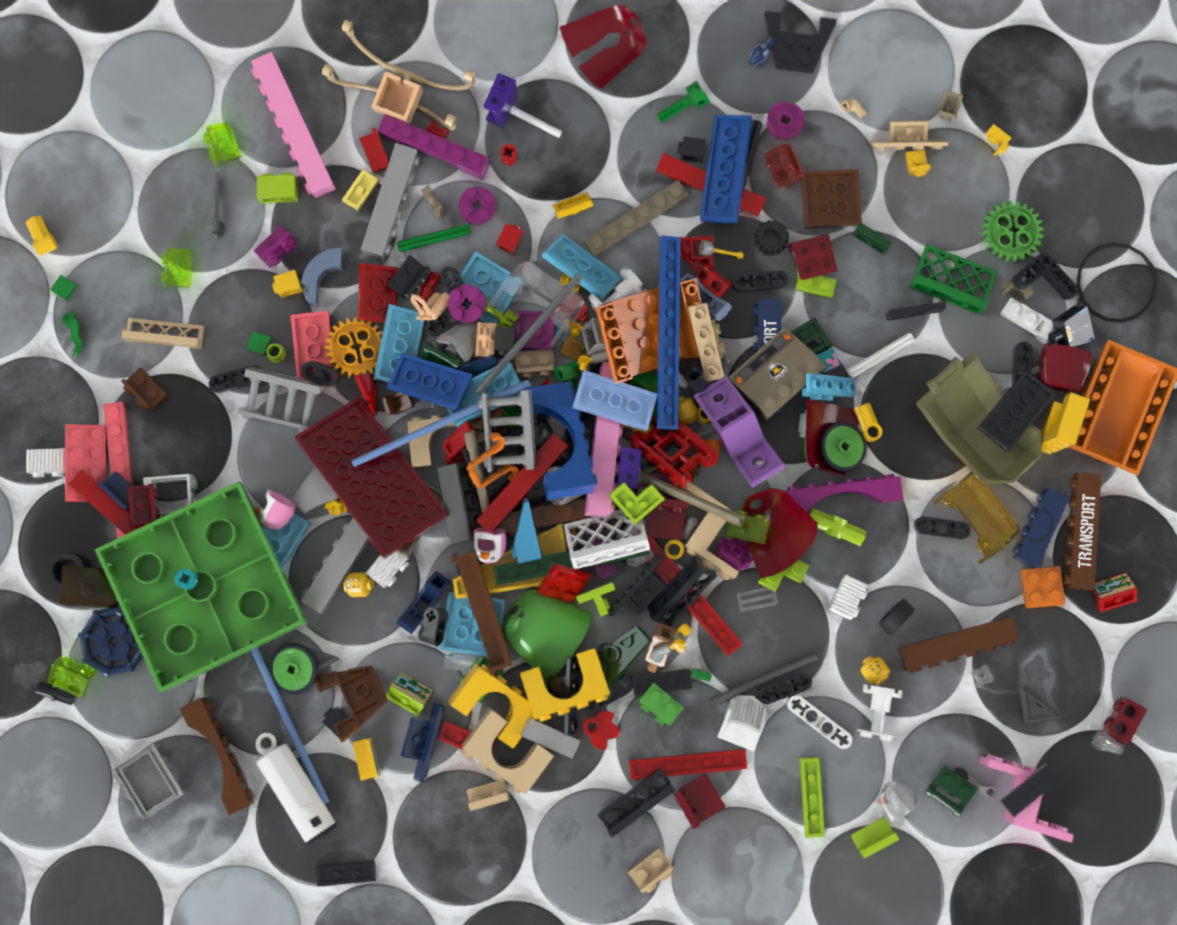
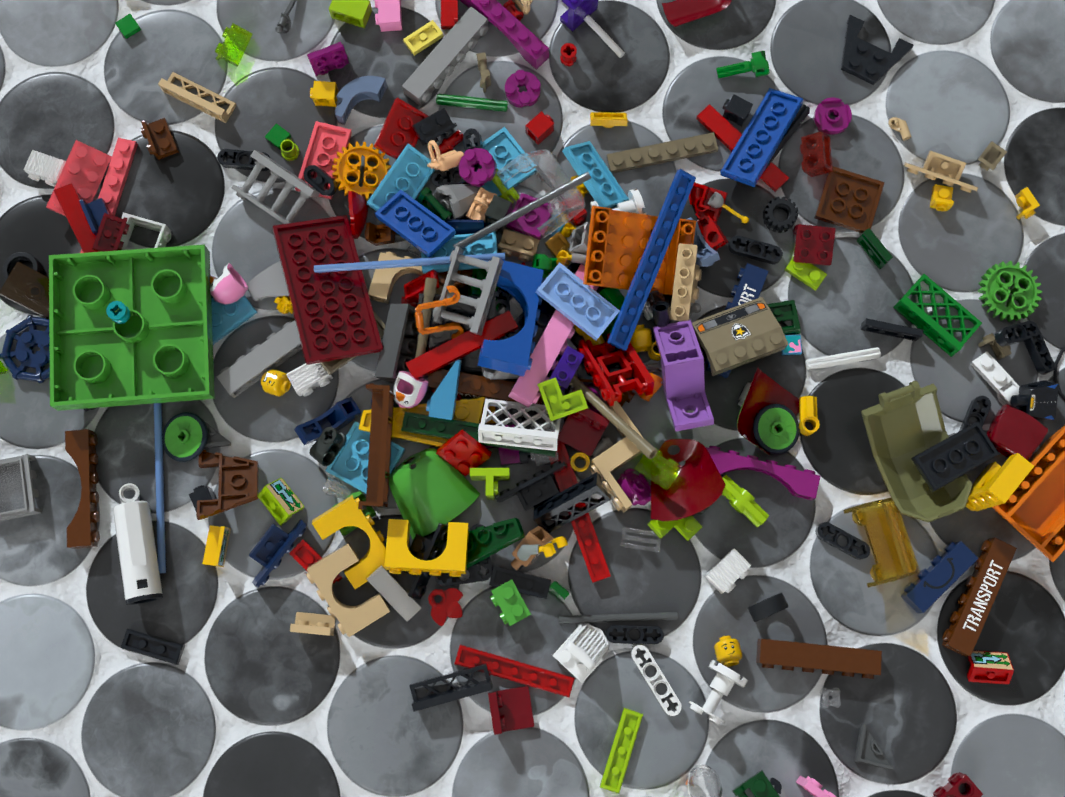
camera: 20 degrees right, 5 degrees down
green hair [62,310,83,358] -> none
tan bracket [628,848,674,893] -> none
dark blue piece [747,36,775,68] -> none
medium azure bracket [802,373,856,401] -> none
orange plate [1020,566,1065,609] -> none

